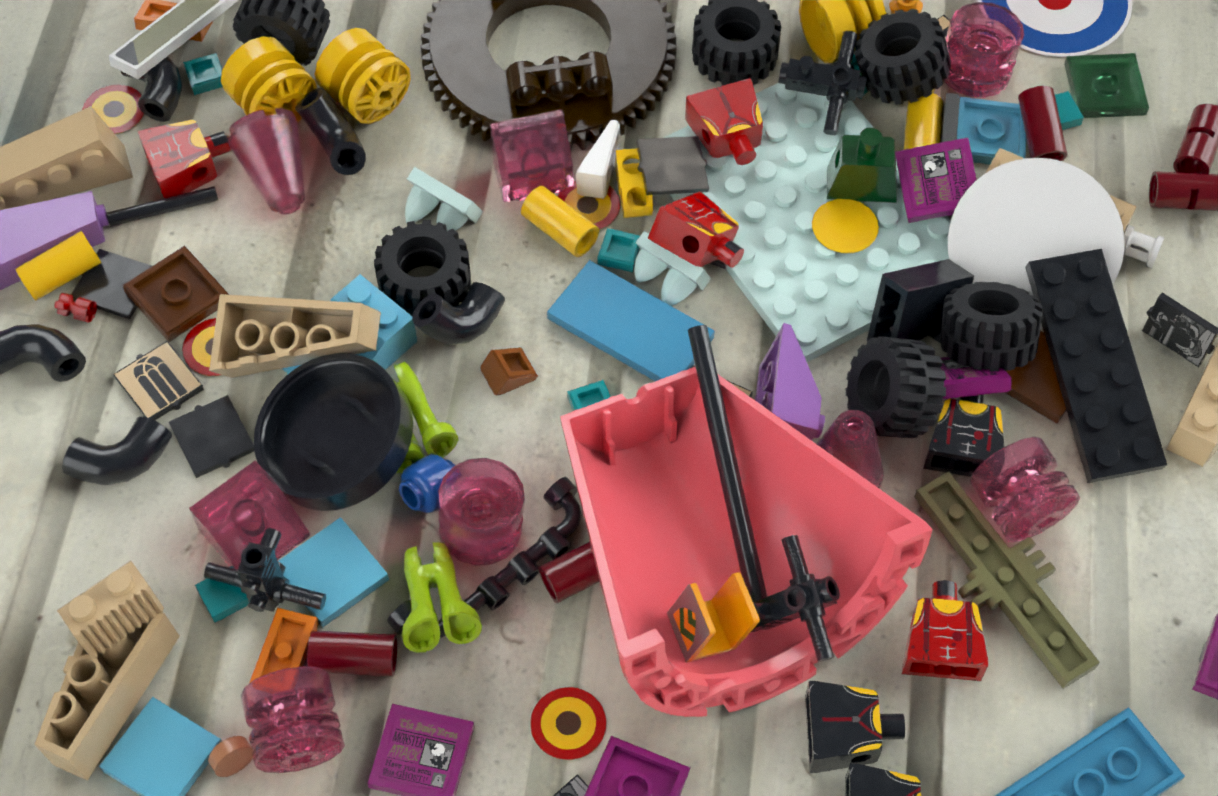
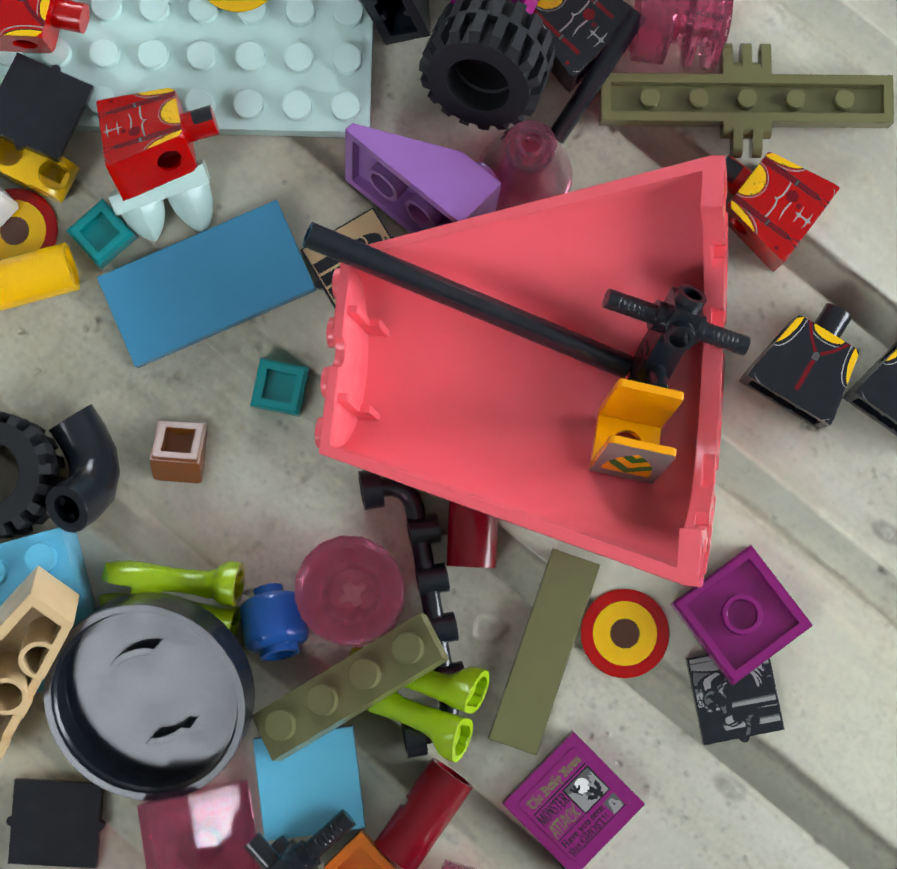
camera: 60 degrees left, 25 degrees up
none -> olive plate [252,613,449,761]
none -> olive tile [488,548,600,755]
none -> black bar [548,7,647,144]

